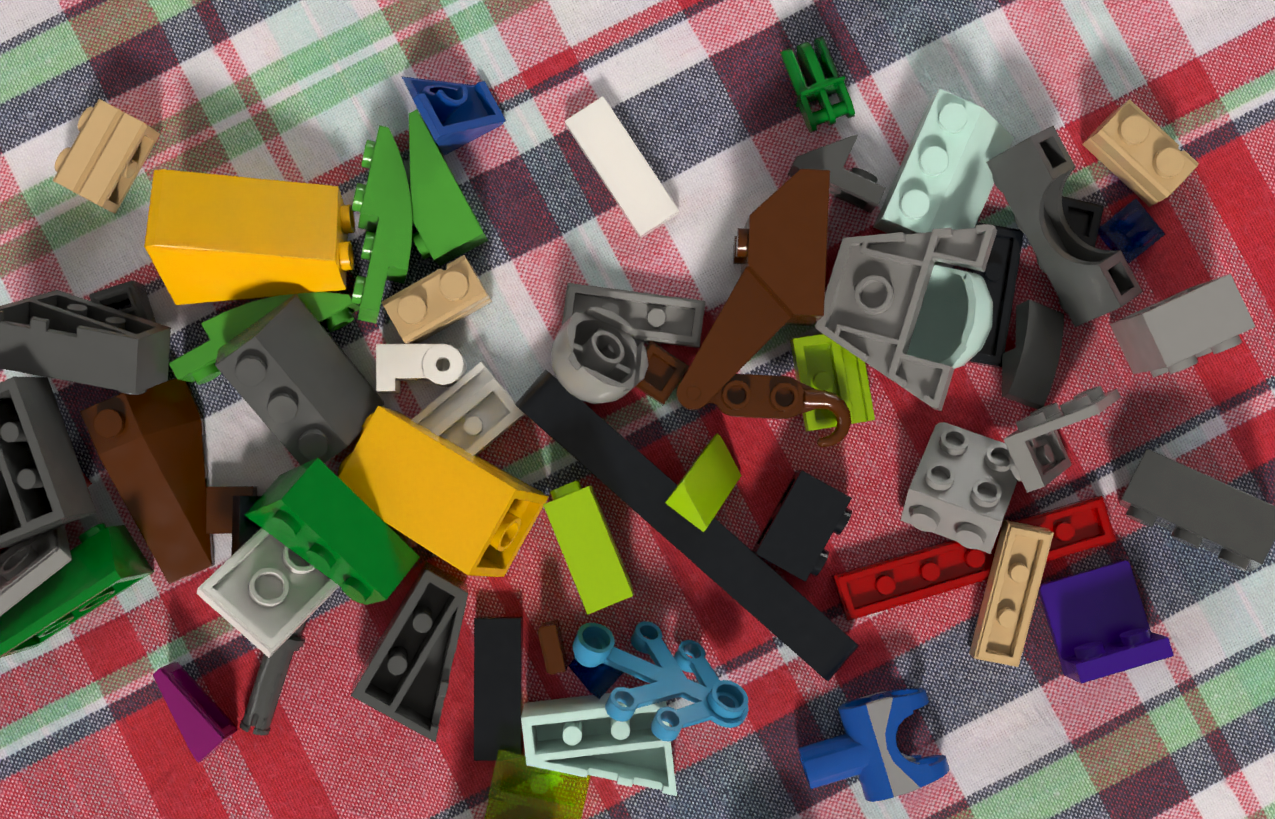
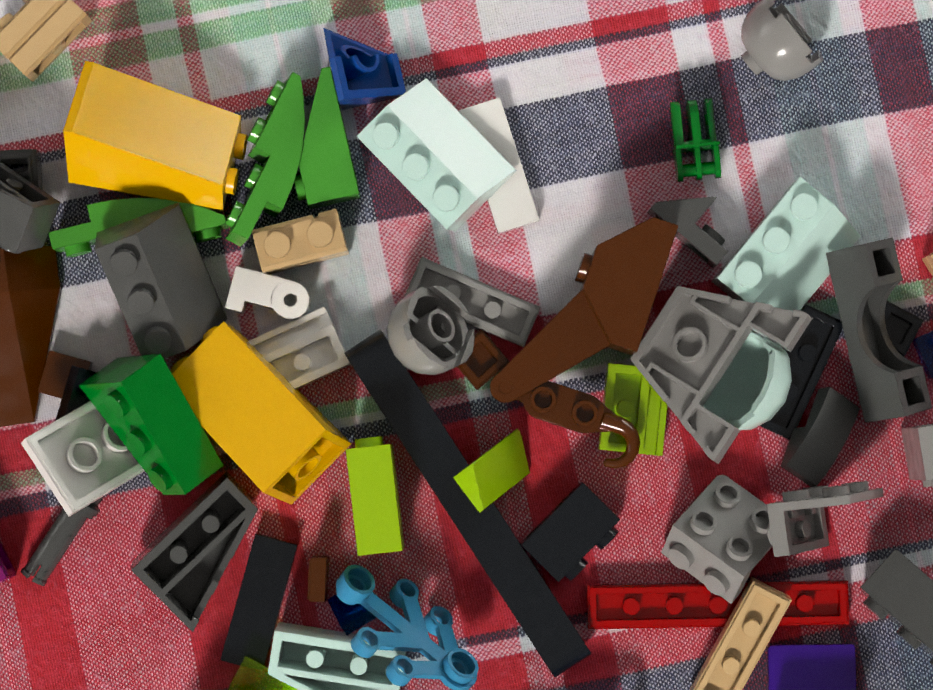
camera: 20 degrees right, 0 degrees up
none -> light aqua slope [357,78,517,231]

